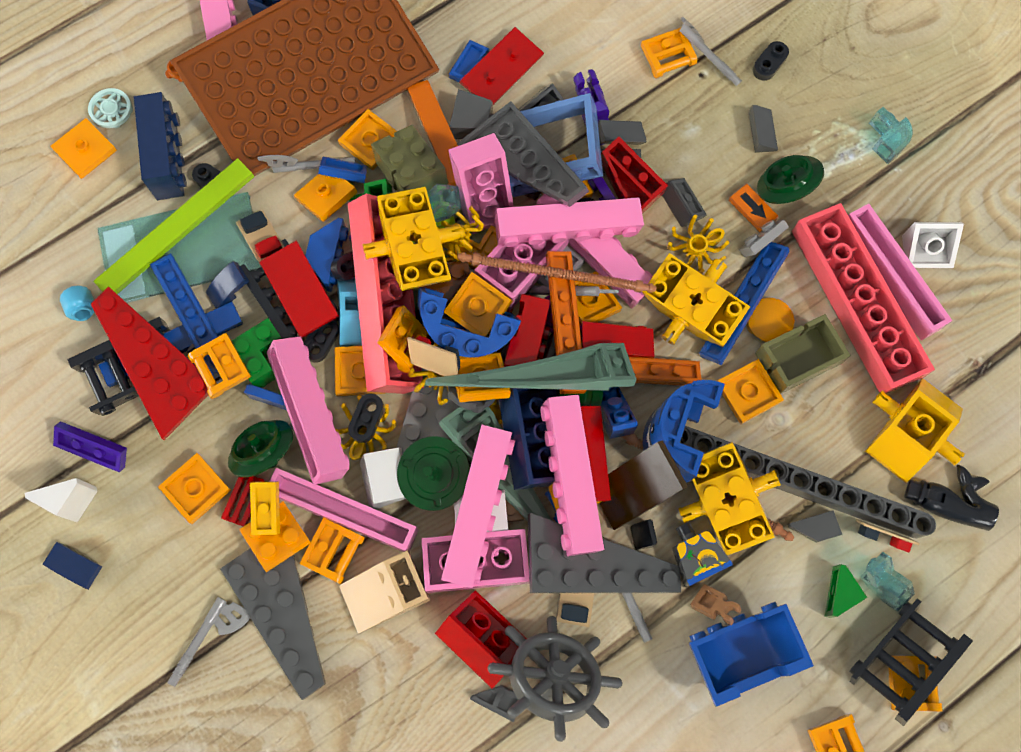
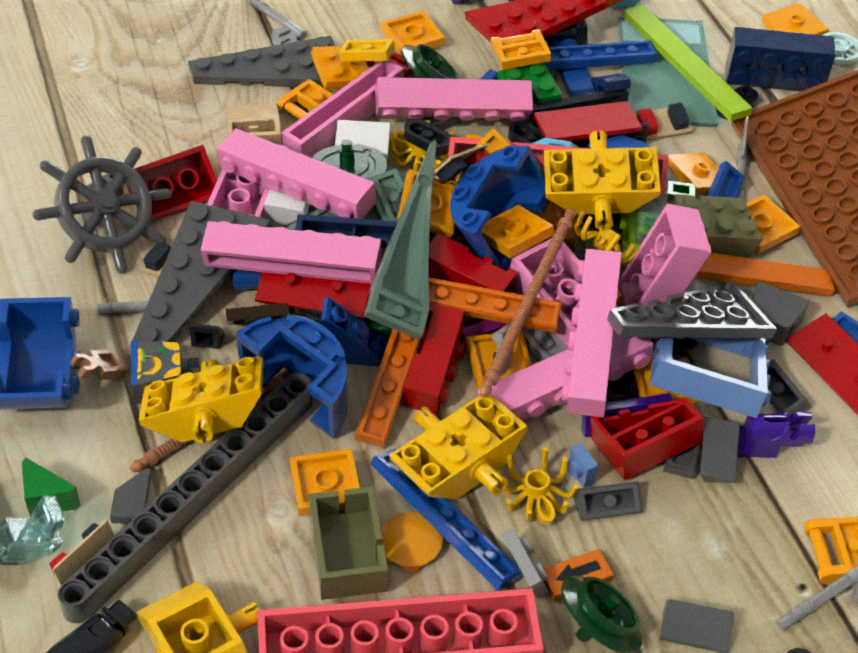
camera: 105 degrees right, 25 degrees down
none -> medium blue plate [567,443,598,488]

